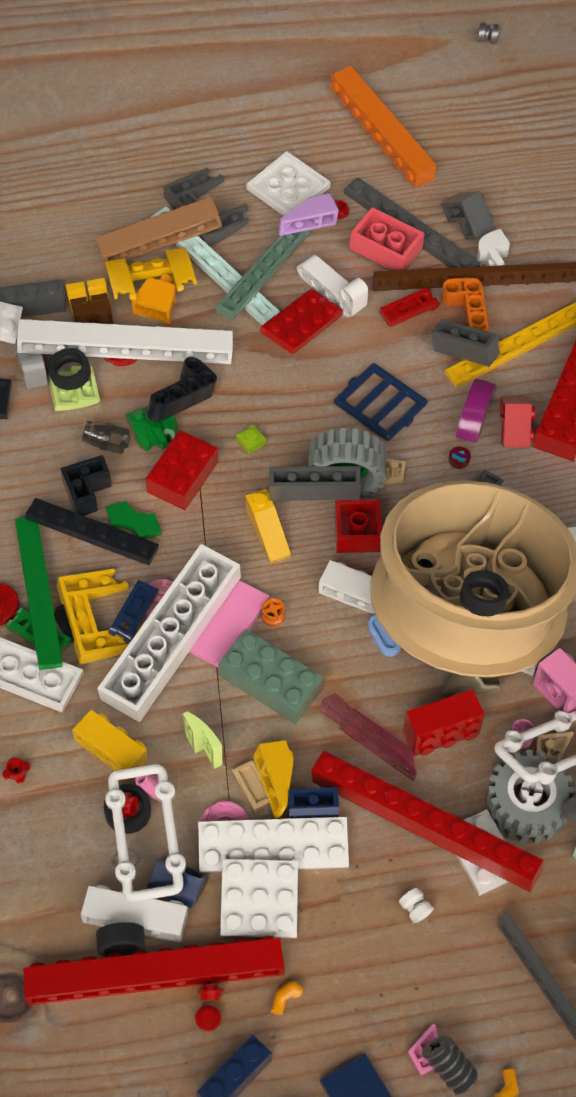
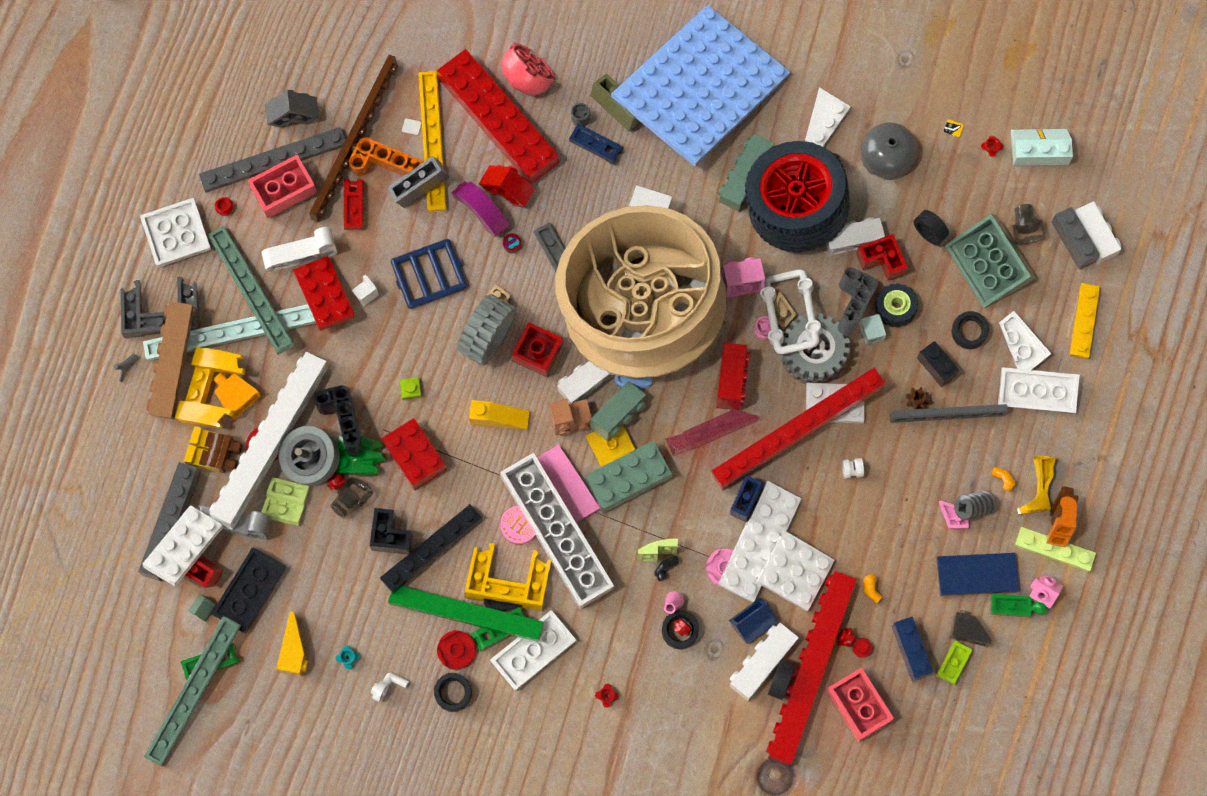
camera: 60 degrees left, 15 degrees up
black tyre [48,348,91,390] -> none
yellow brick [72,709,148,780] -> none
green tile [105,501,161,539] -> none
white bar [105,764,186,901] -> none
dark blue plate [108,580,159,644] -> none
tan tile [232,760,270,813] -> none
yellow slope [253,740,294,819] -> none
orange wheel [262,598,285,627] -> none
dark grey brick [269,466,361,501] -> none
lavender slope [278,193,339,236] -> none
orange brick [330,66,437,188] -> none
black tyre [460,570,509,617] -> none
white brick [476,229,510,266] -> none
none -> dark grey bar [114,353,138,382]
none -> wheel [279,426,340,486]
none -> red plate [327,473,346,490]
none -> white panel [352,275,379,306]
none -> white sticker [402,118,421,135]
none -> nougat brick [549,399,592,436]
none -> yellow plate [586,426,635,467]
none -> sand green brick [590,381,646,441]
none -> black arm [654,556,679,581]
none -> coral brick [826,667,894,742]
none -> reddish brown gear [905,387,930,410]

